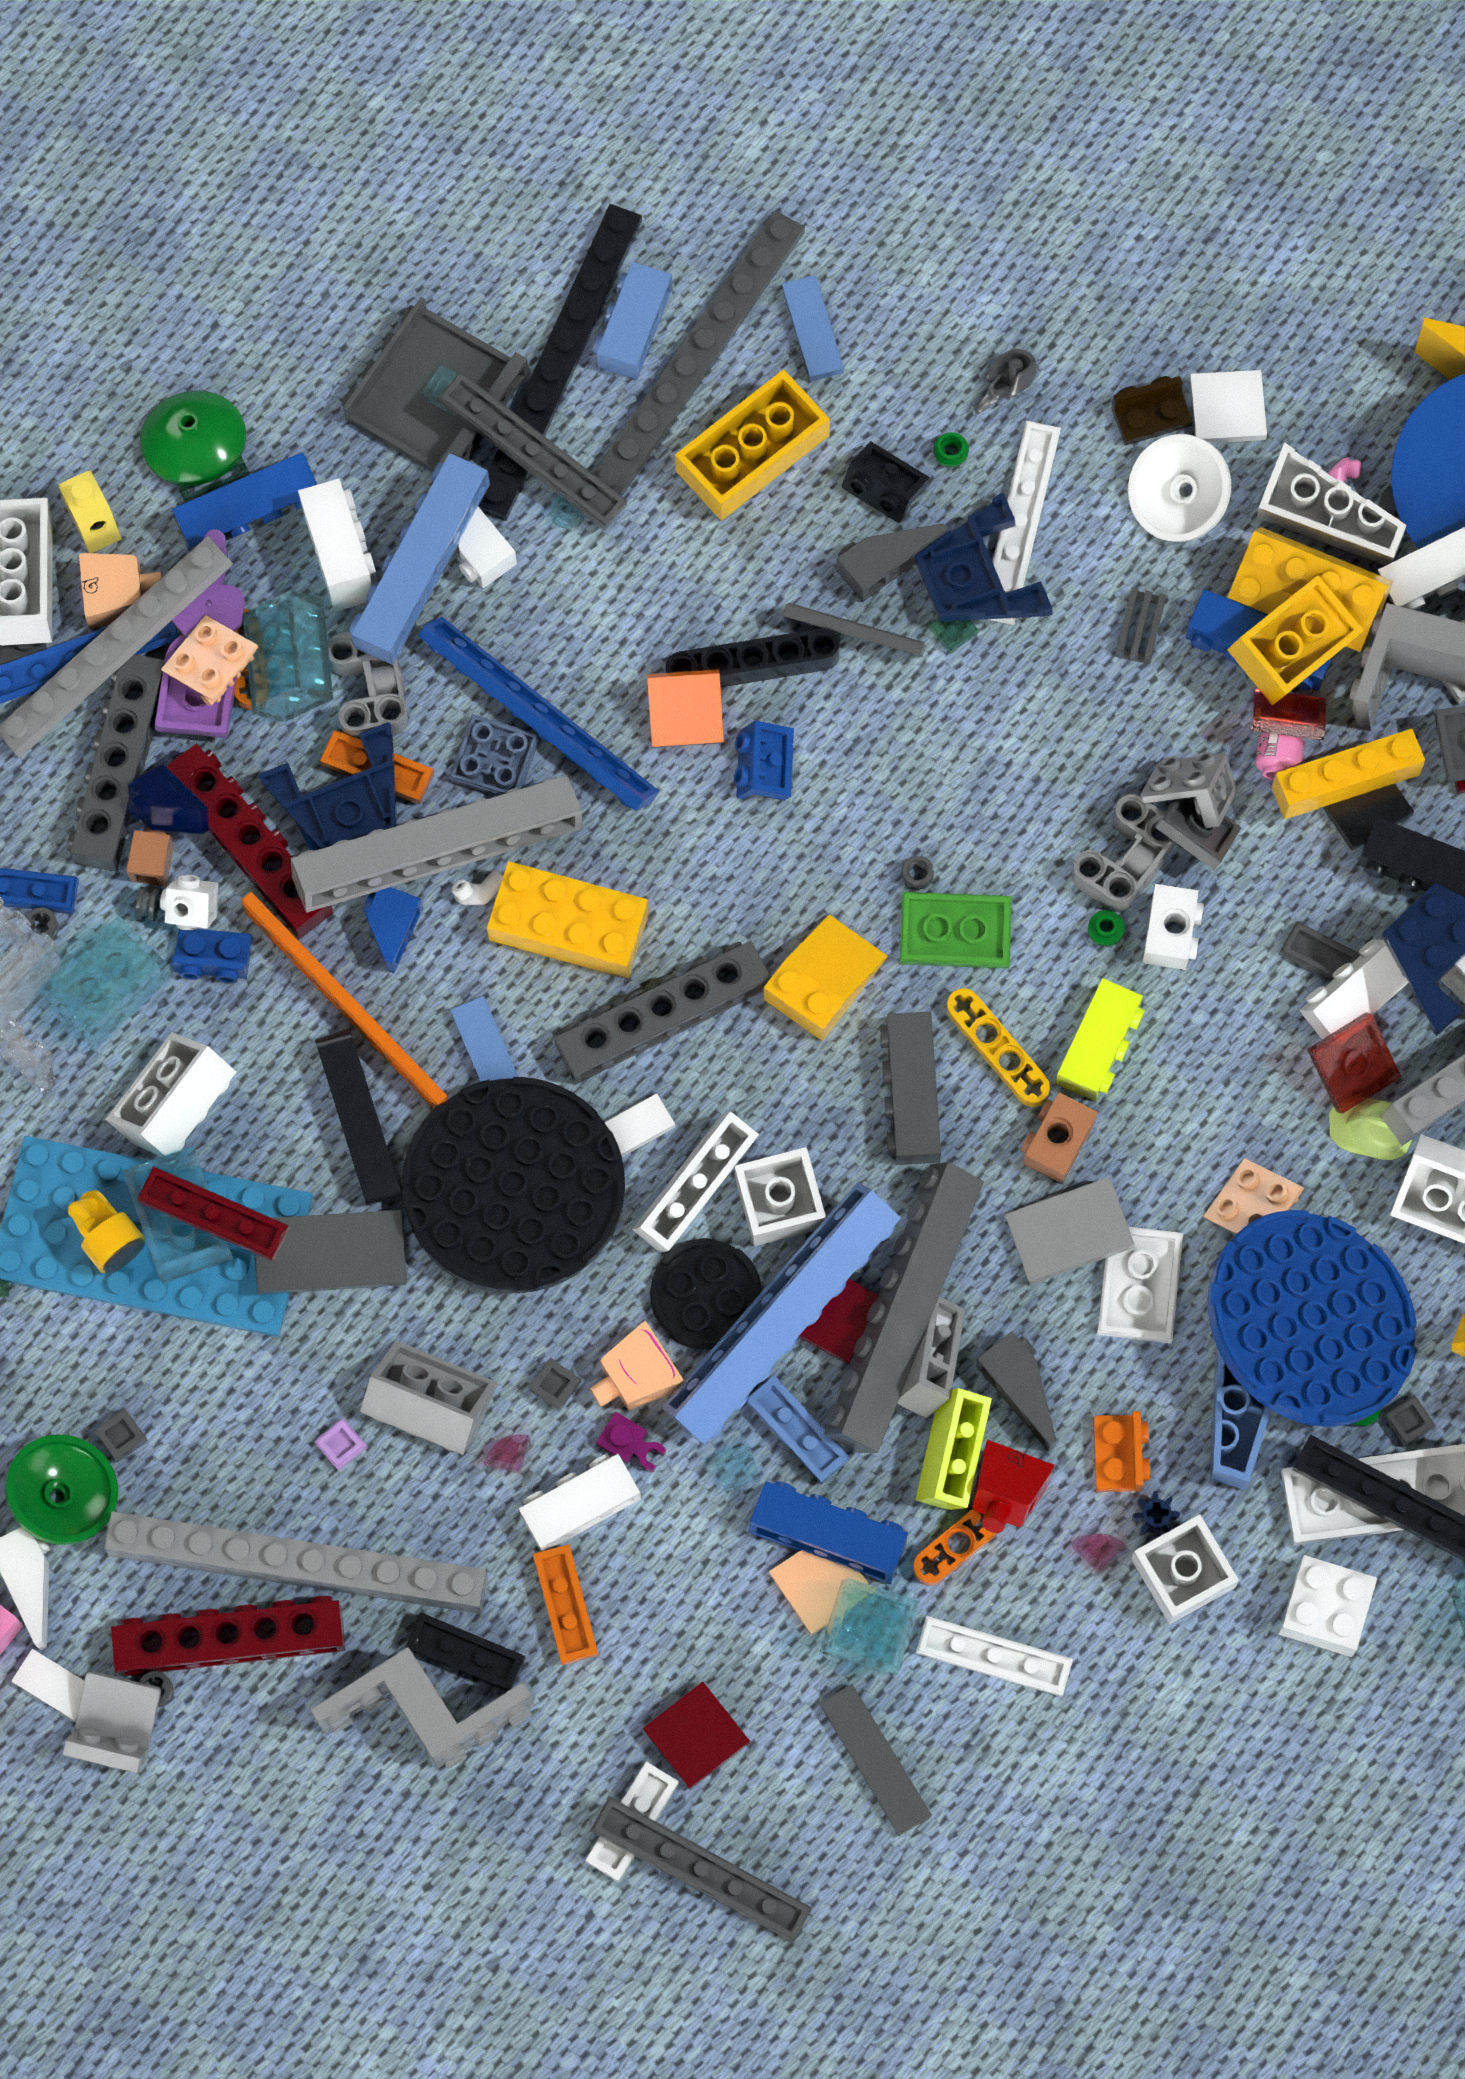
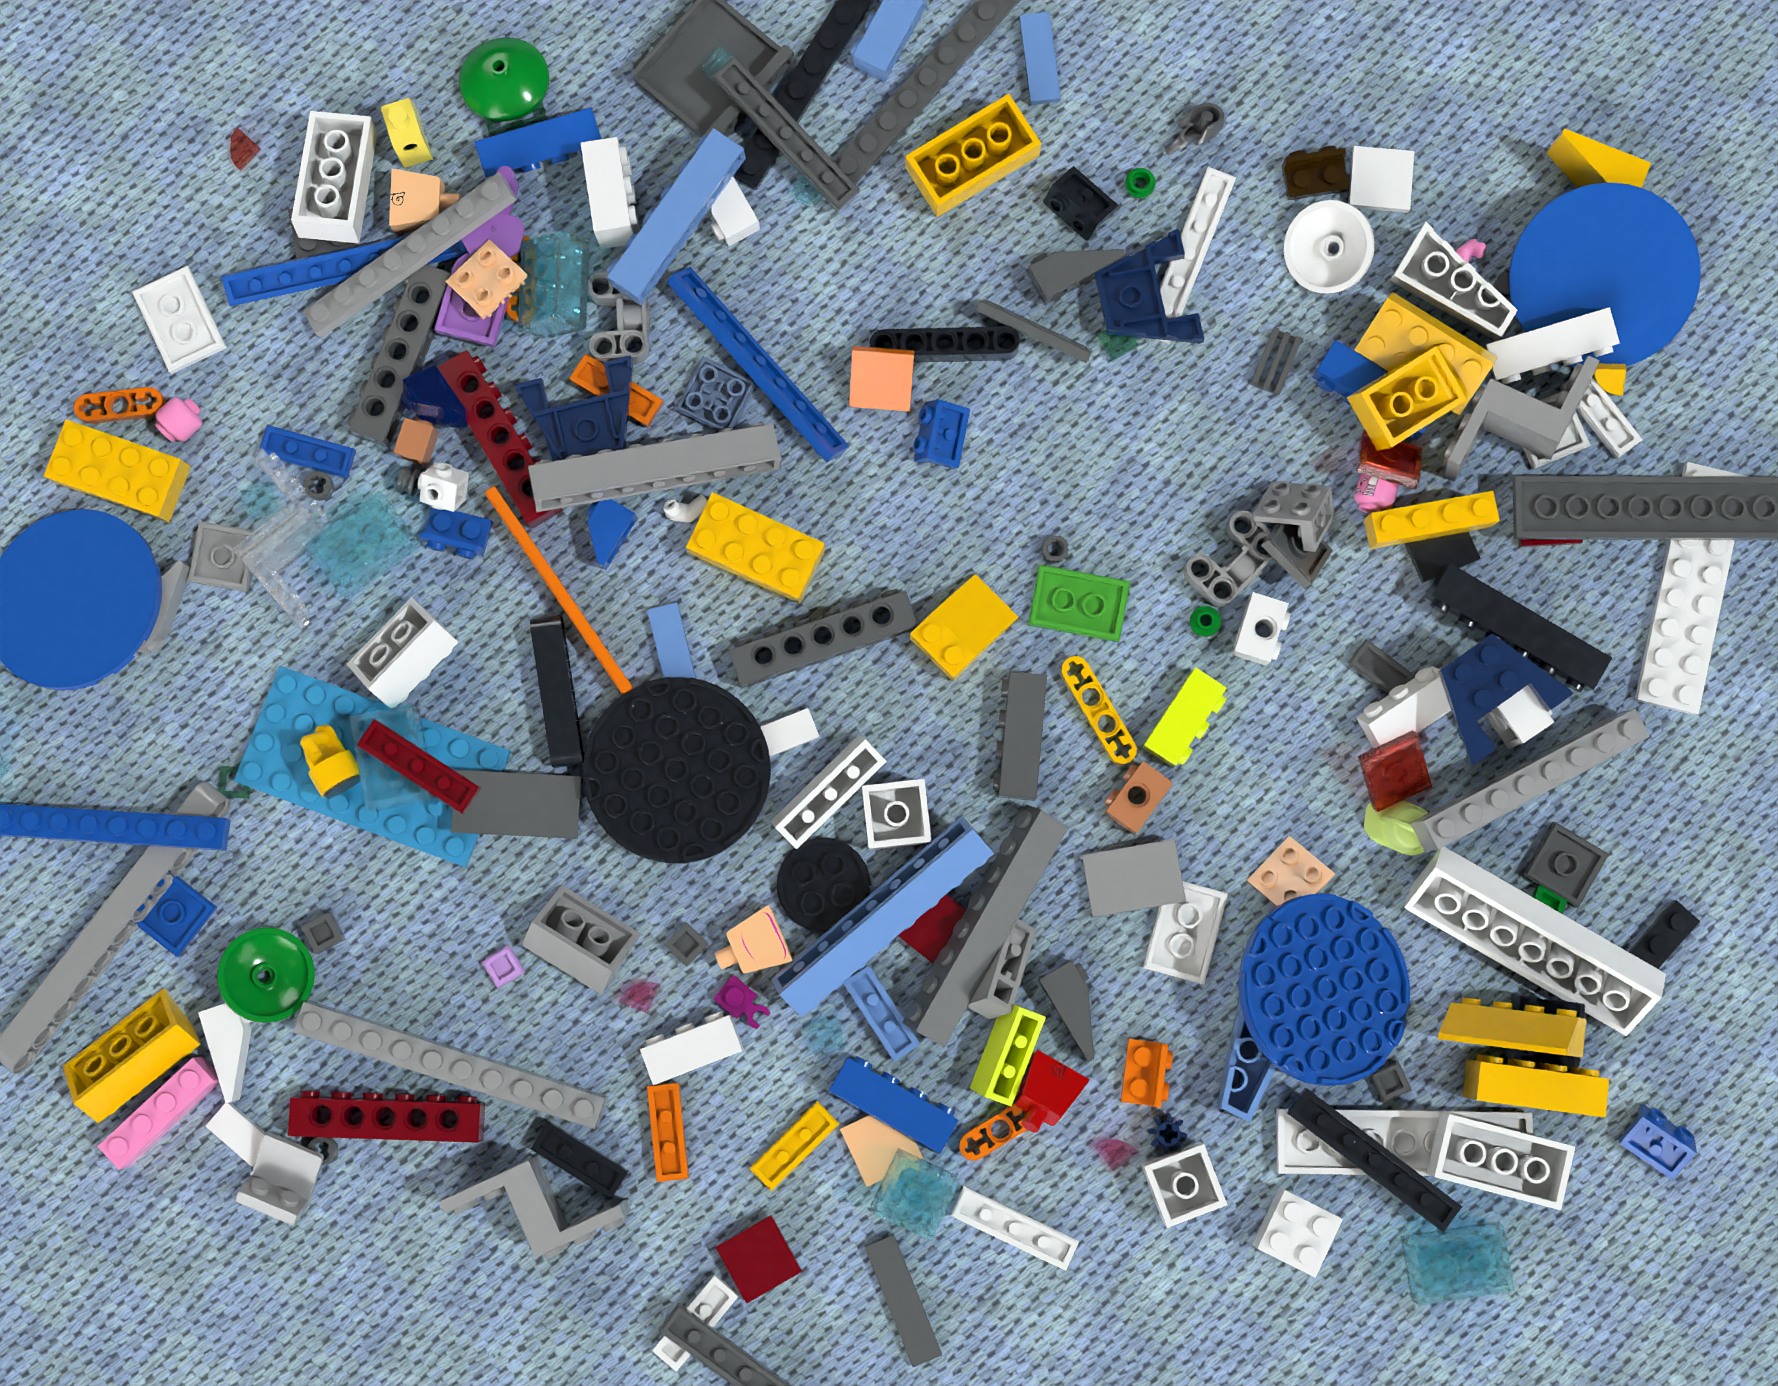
camera: 10 degrees right, 10 degrees up
none -> yellow tile [750,1101,840,1191]

